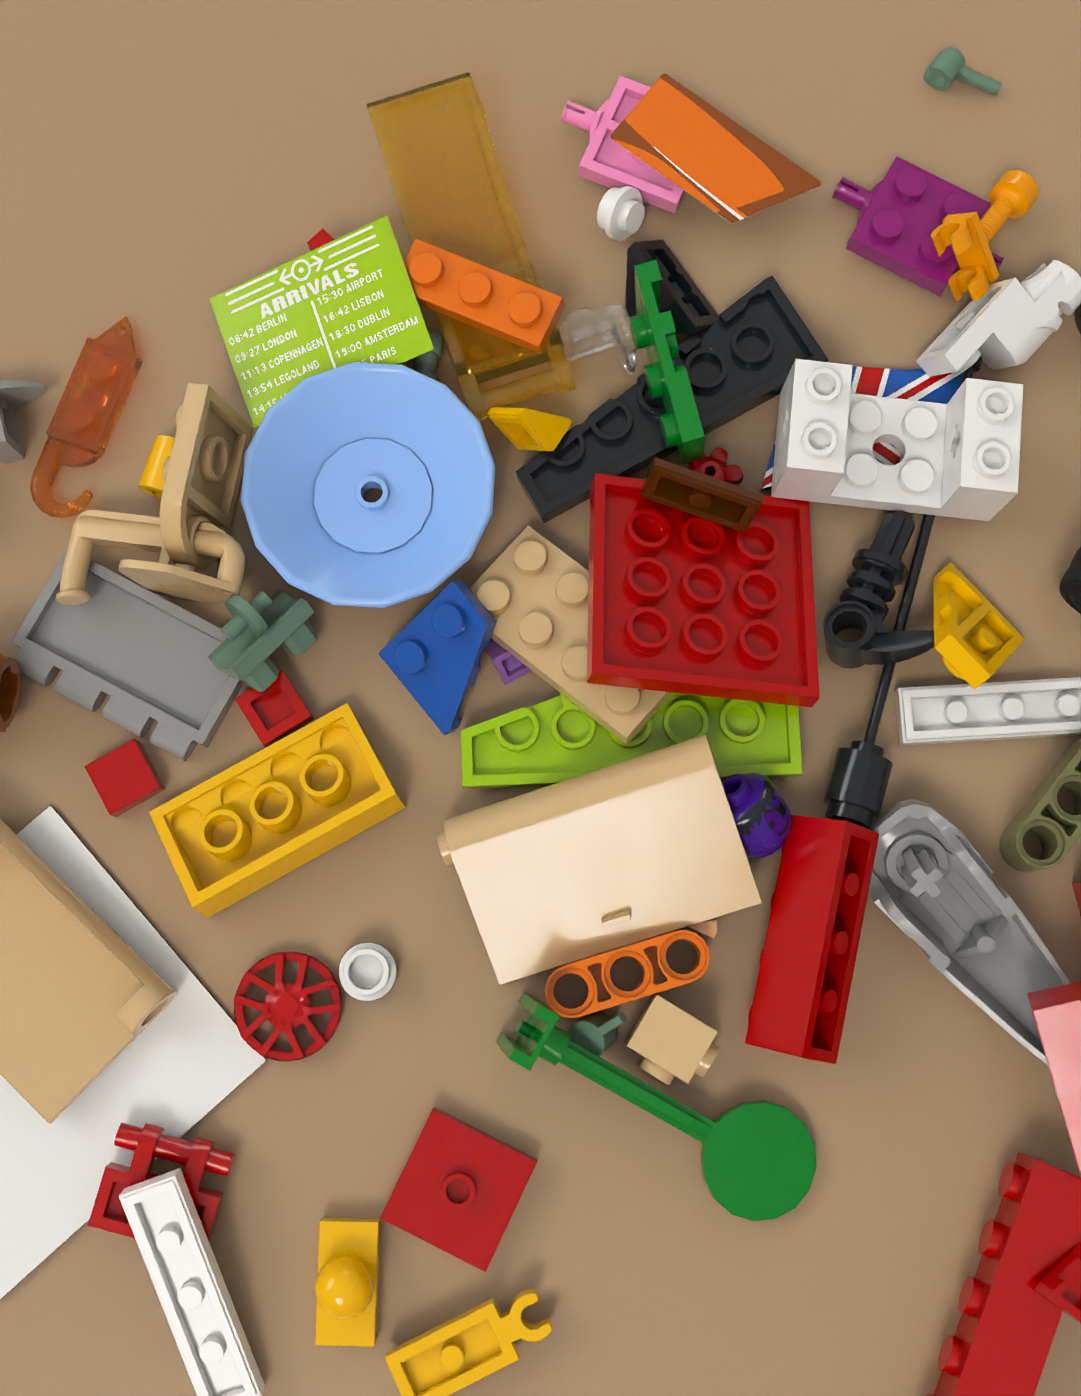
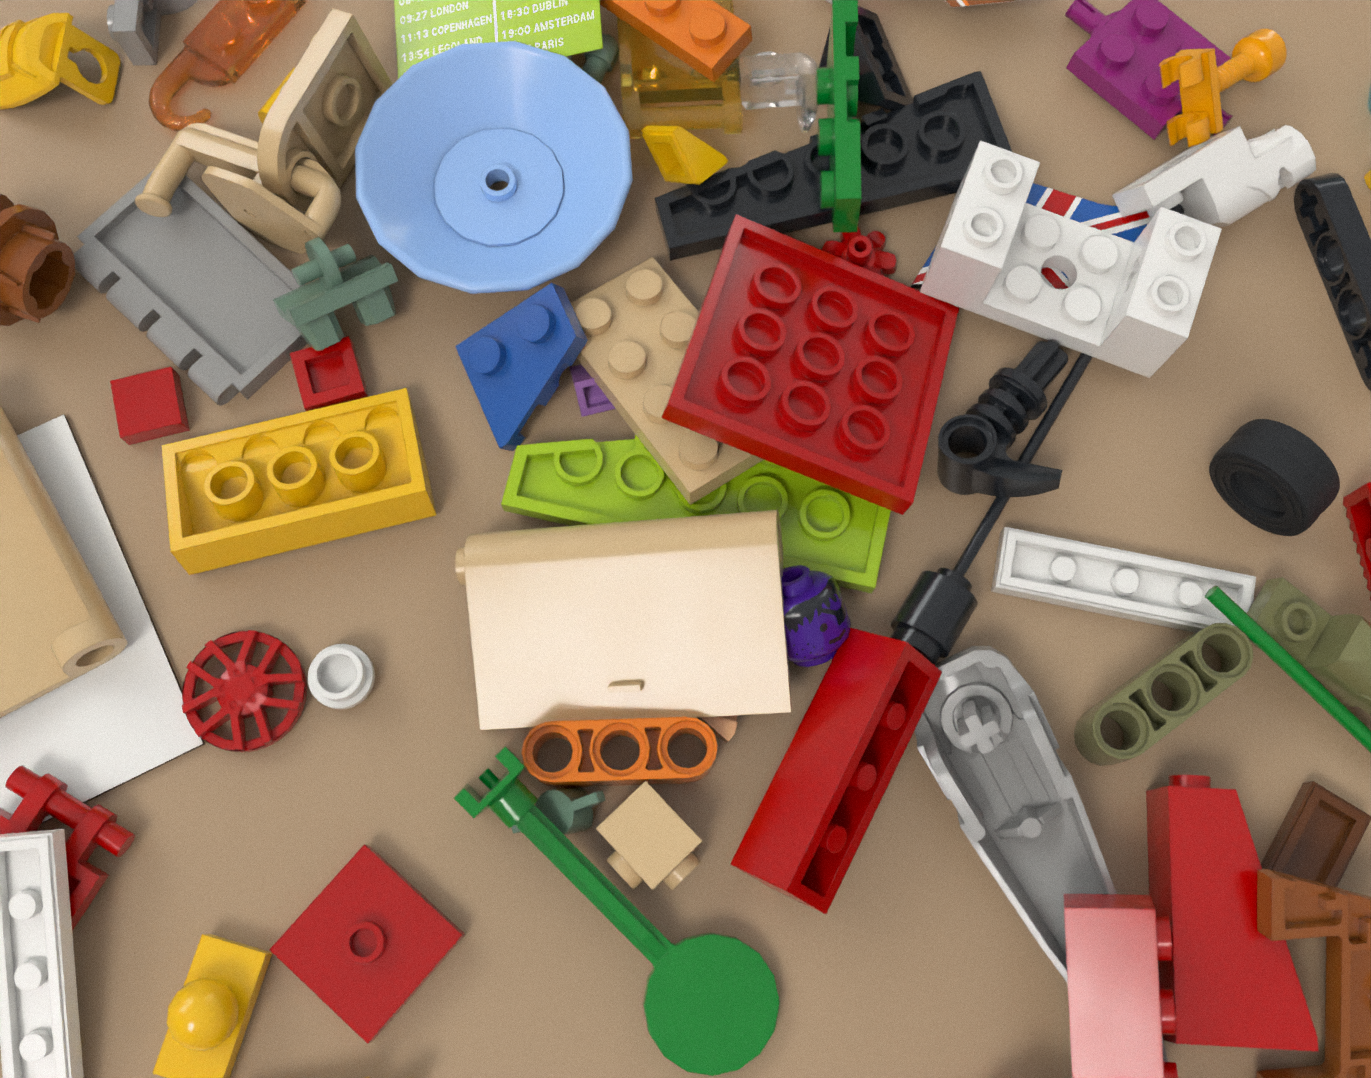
camera: 10 degrees right, 5 degrees down
reddish brown slope [640,458,764,532] -> none
yellow wing [933,562,1025,690] -> none

